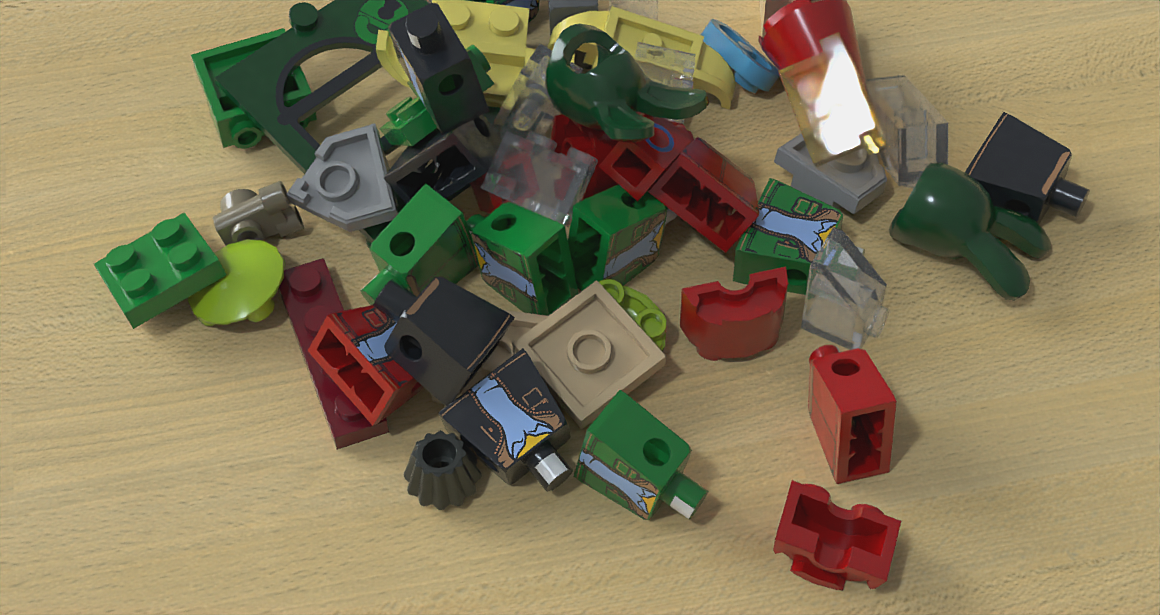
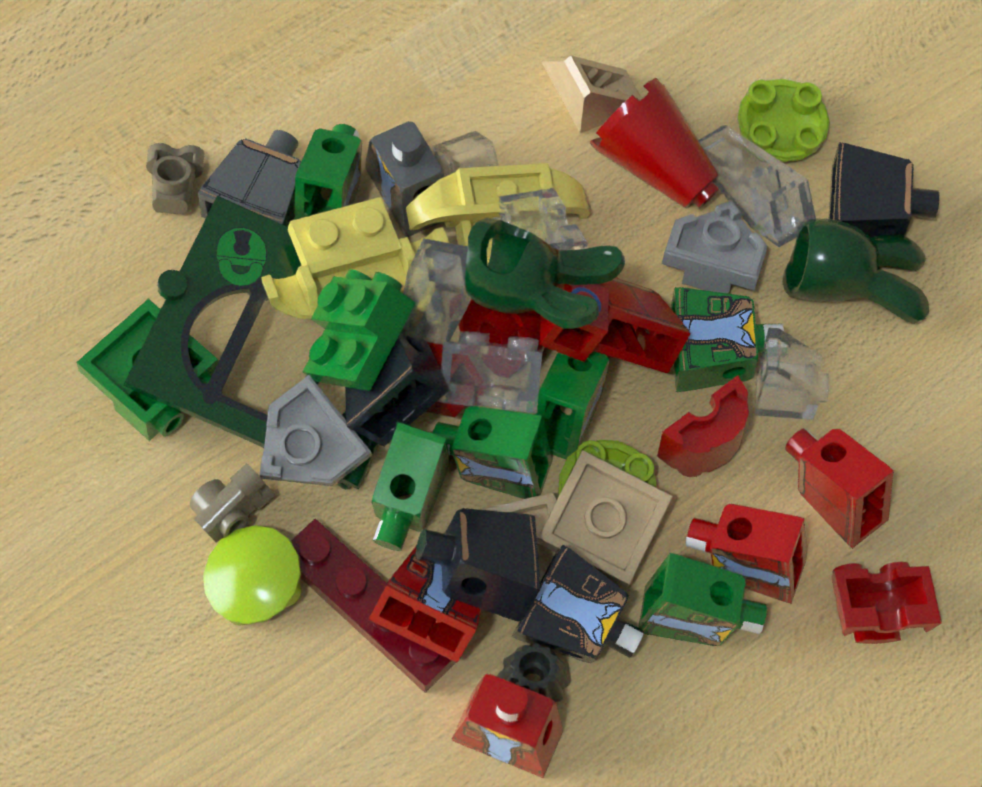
camera: 30 degrees left, 10 degrees up
green plate [94,213,227,329] -> none
black torso [388,3,489,136] -> none
dark azure plate [700,19,781,93] -> none
clear yellow bracket [778,32,889,167] -> none
none -> red torso [452,674,563,778]
none -> red torso [686,503,806,604]
none -> lime dish [737,79,830,162]

